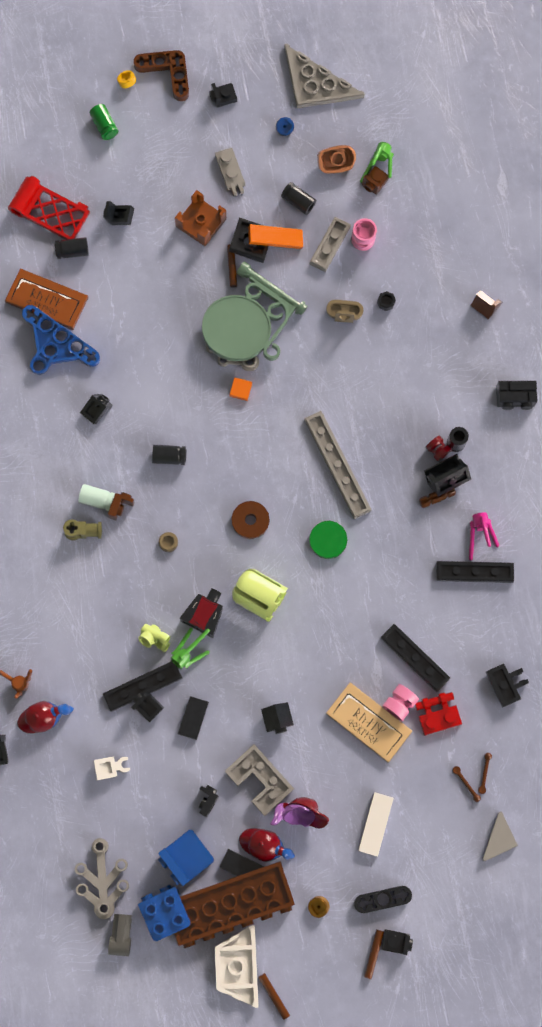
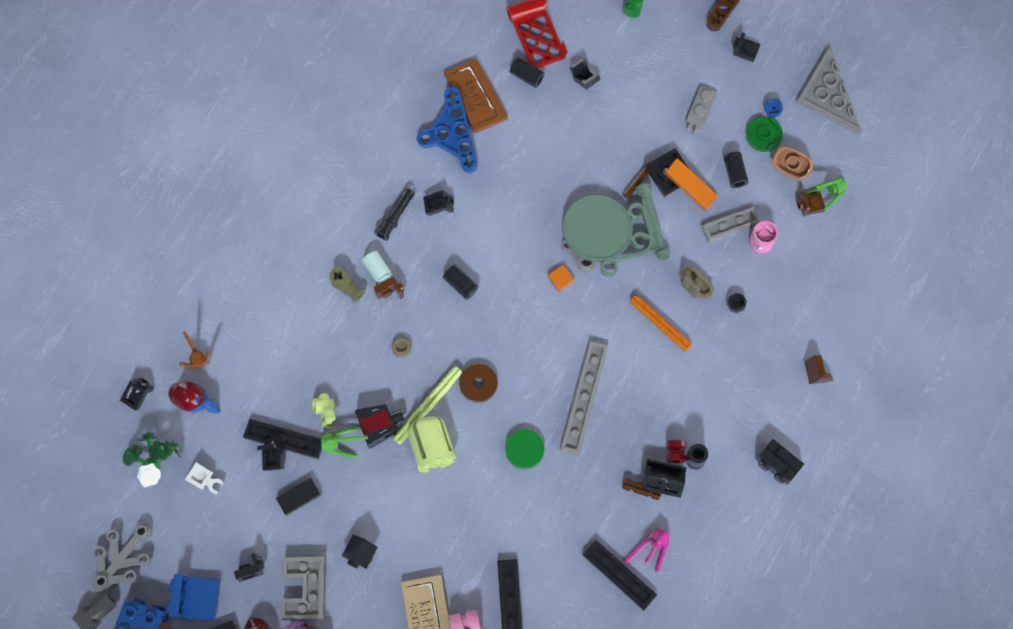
camera: 45 degrees right, 5 degrees down
dark orange panel [175,190,227,246] -> none
none -> clear green plant [123,431,181,486]
none -> black pin [374,188,415,241]
none -> yellowish green axle [393,366,462,445]
none -> orange axle [630,295,692,352]
none -> green tile [745,117,783,152]

